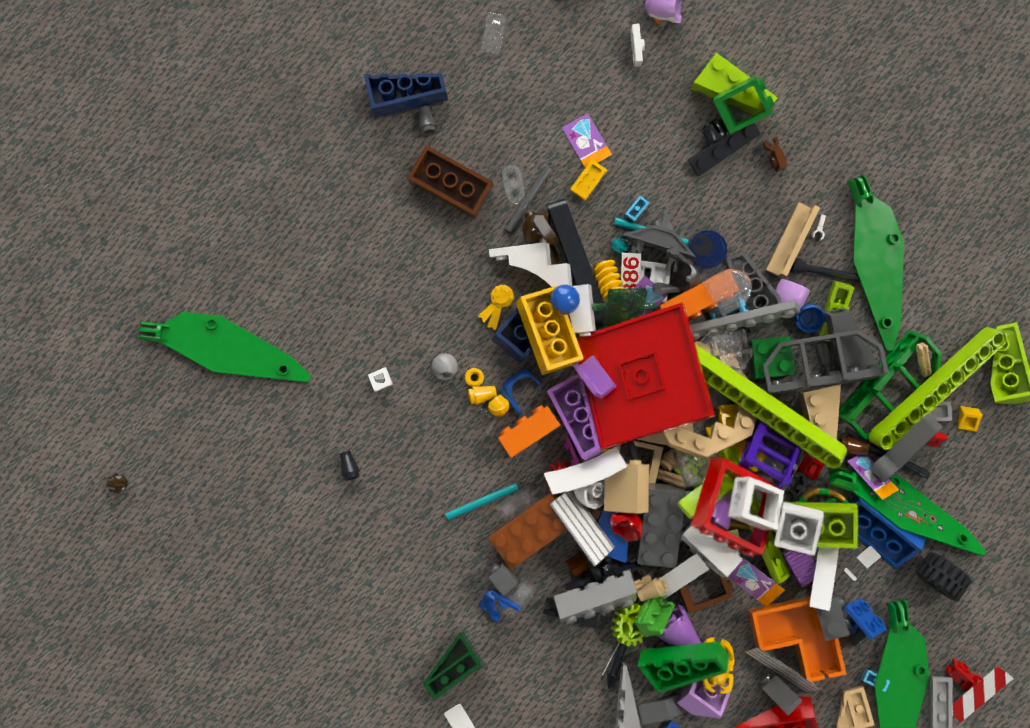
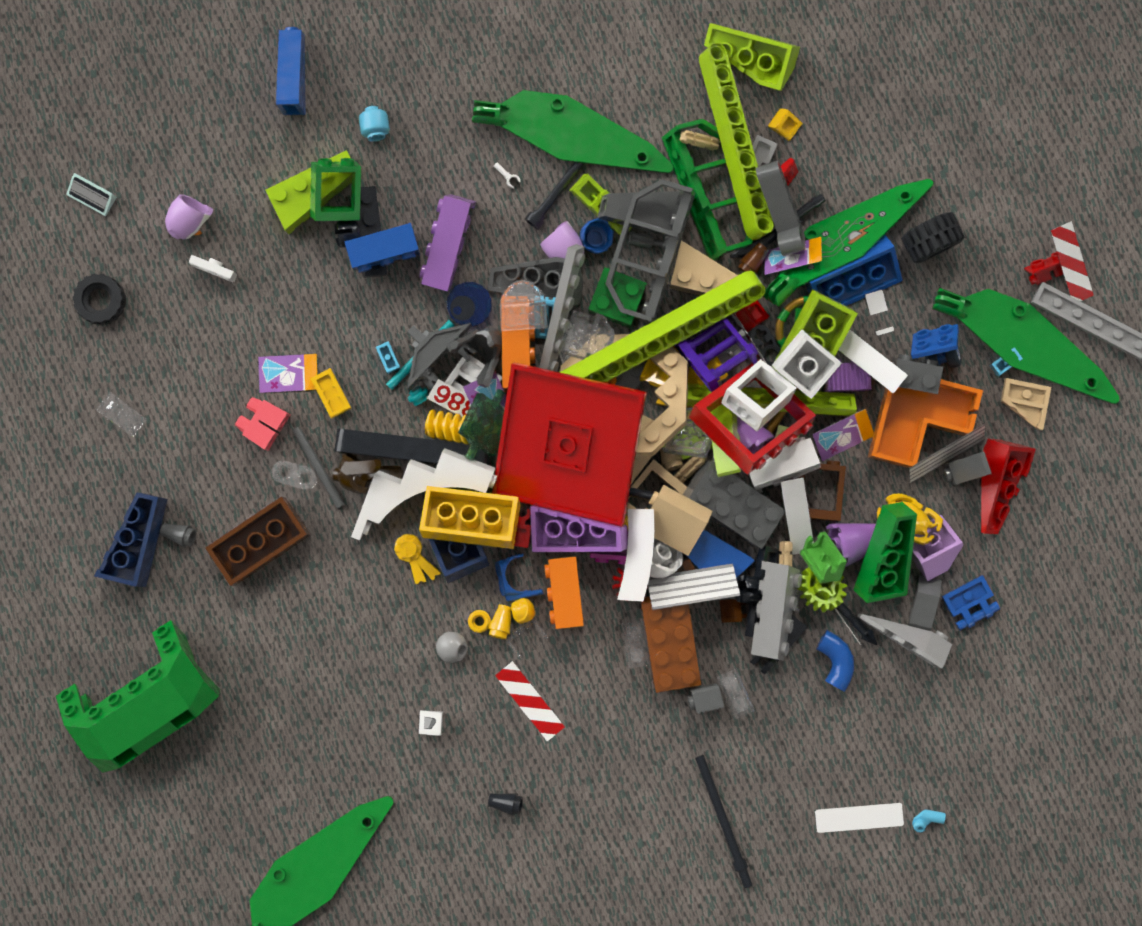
camera: 55 degrees left, 0 degrees up
dark green wedge [423,632,485,700] -> none
teal bar [445,483,519,520] -> none
blue helmet [479,588,521,622] -> none
blue hair [551,285,580,315] -> none
medium lavender panel [573,355,617,399] -> none
red hair [610,512,642,541] -> none
tan cone [637,578,668,601] -> none
reddish brown plate [763,137,788,172] -> none
tan fence [765,202,820,279] -> none
none -> green wedge [56,620,220,773]
none -> coral hips [235,397,291,451]
none -> blue slope [276,27,306,115]
none -> blue wedge [345,223,420,273]
none -> medium azure head [359,106,390,142]
none -> medium lavender wedge [420,194,476,291]
none -> sticker [495,661,565,741]
none -> red plate [514,509,531,548]
none -> black bar [695,755,753,888]
none -> blue cylinder [816,630,855,692]

